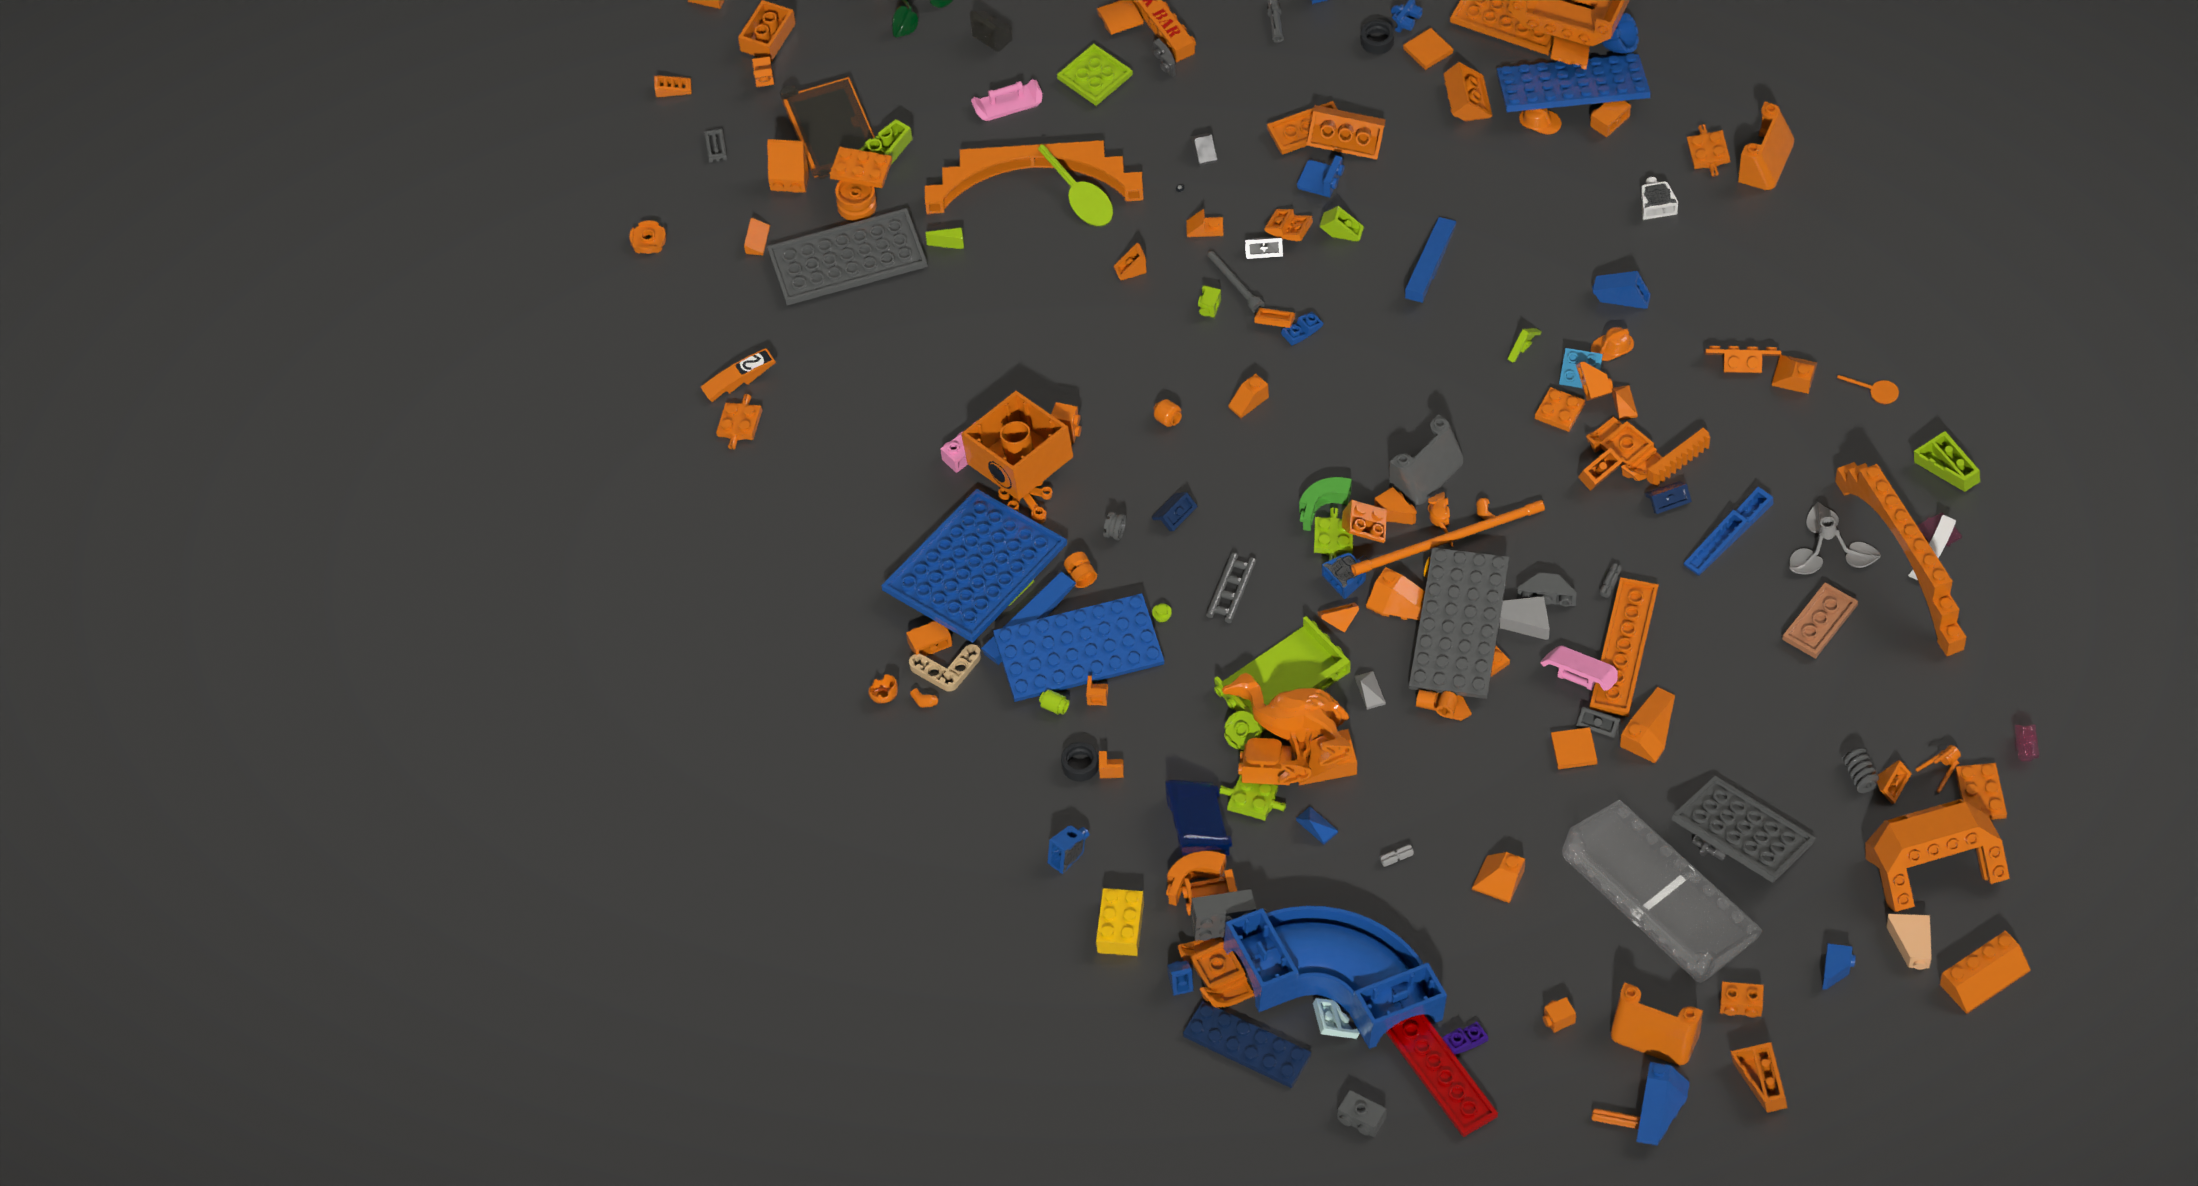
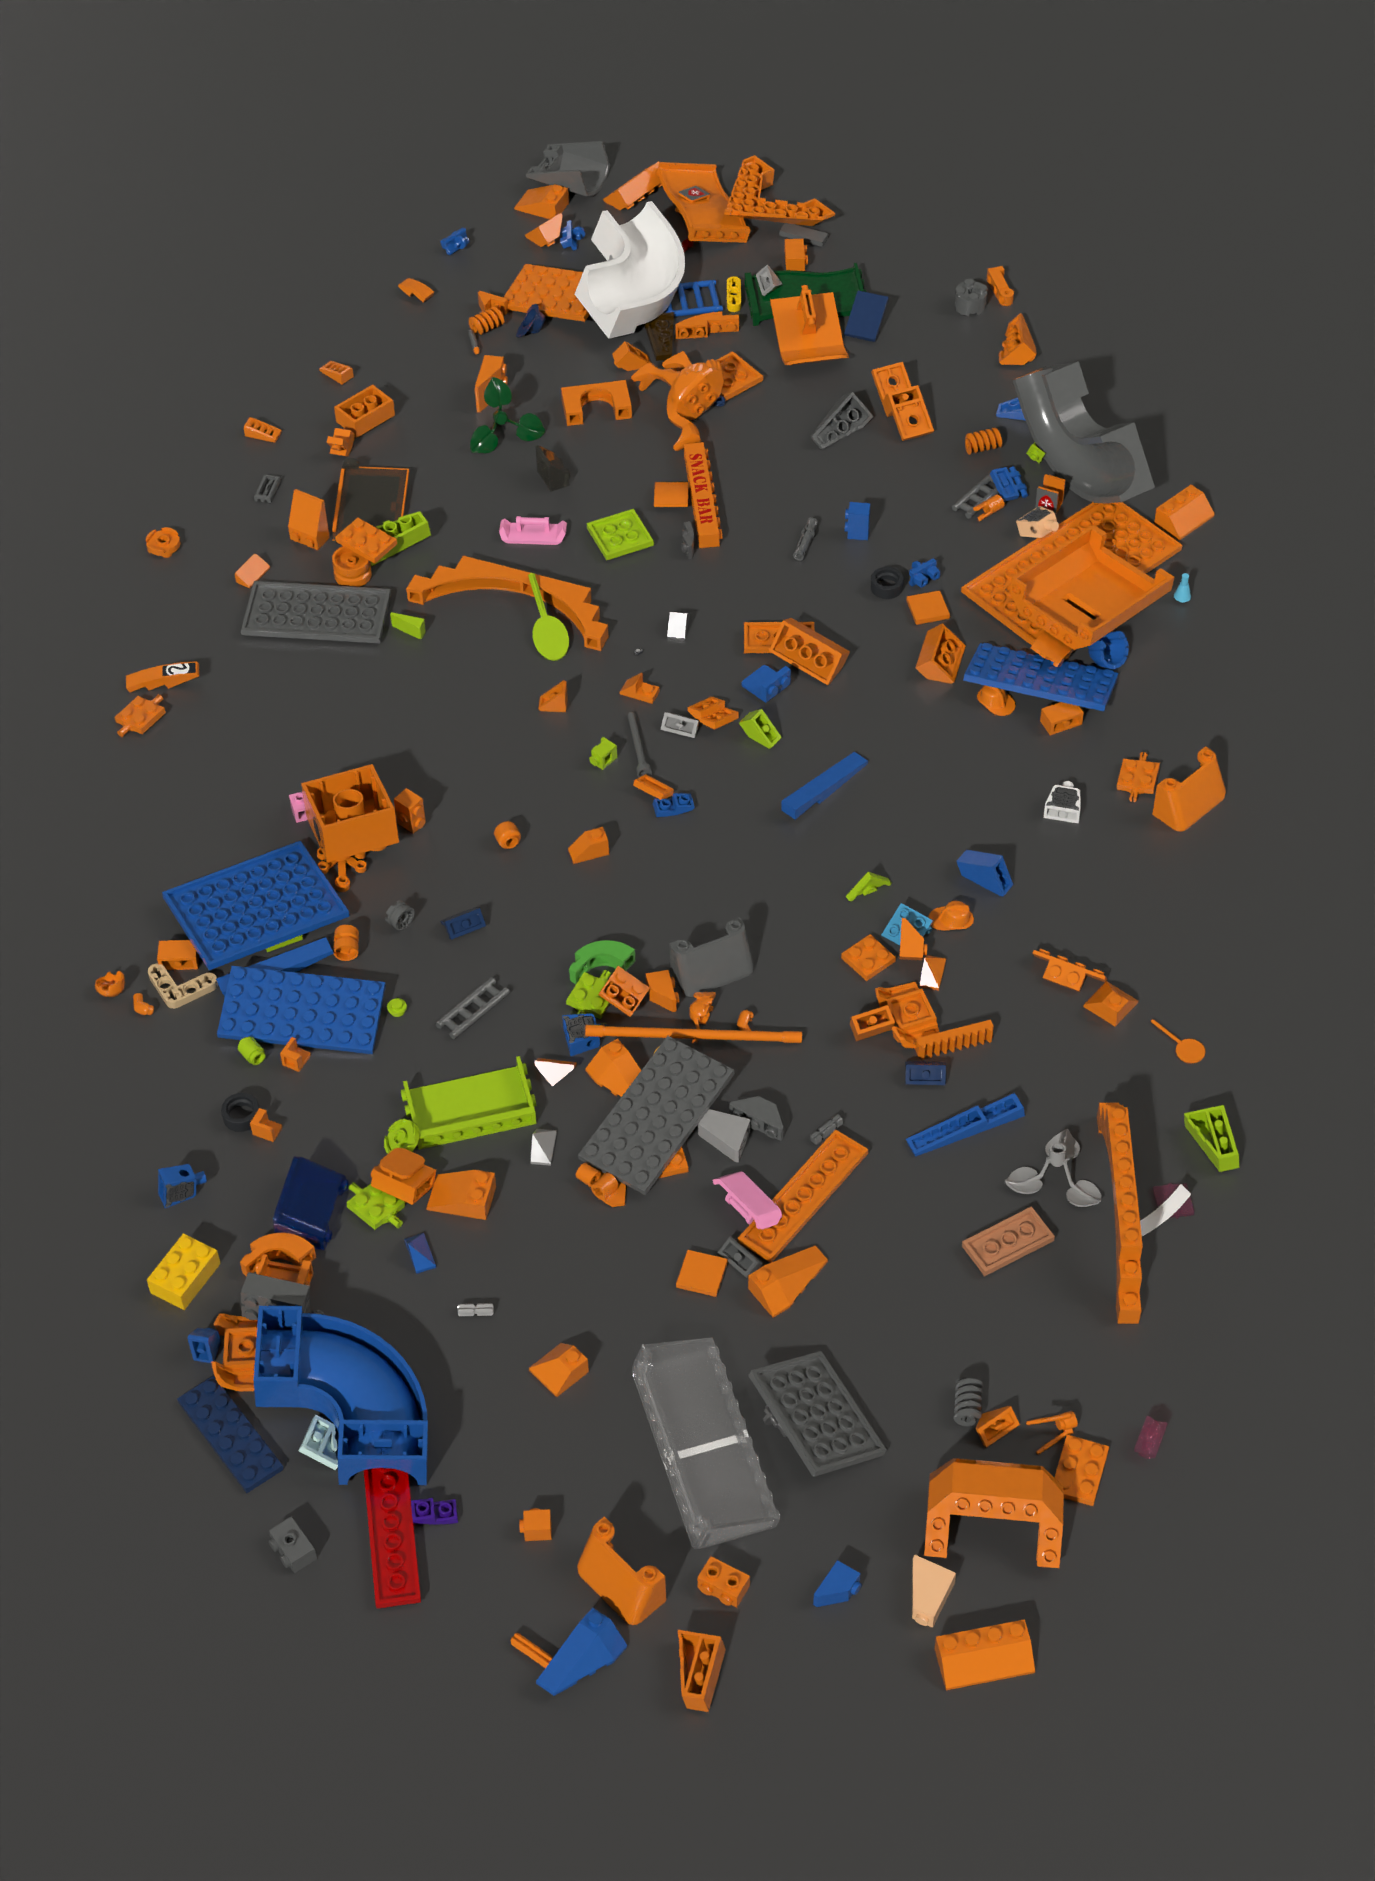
camera: 20 degrees right, 5 degrees down
orange animal [1222,673,1352,785] -> none

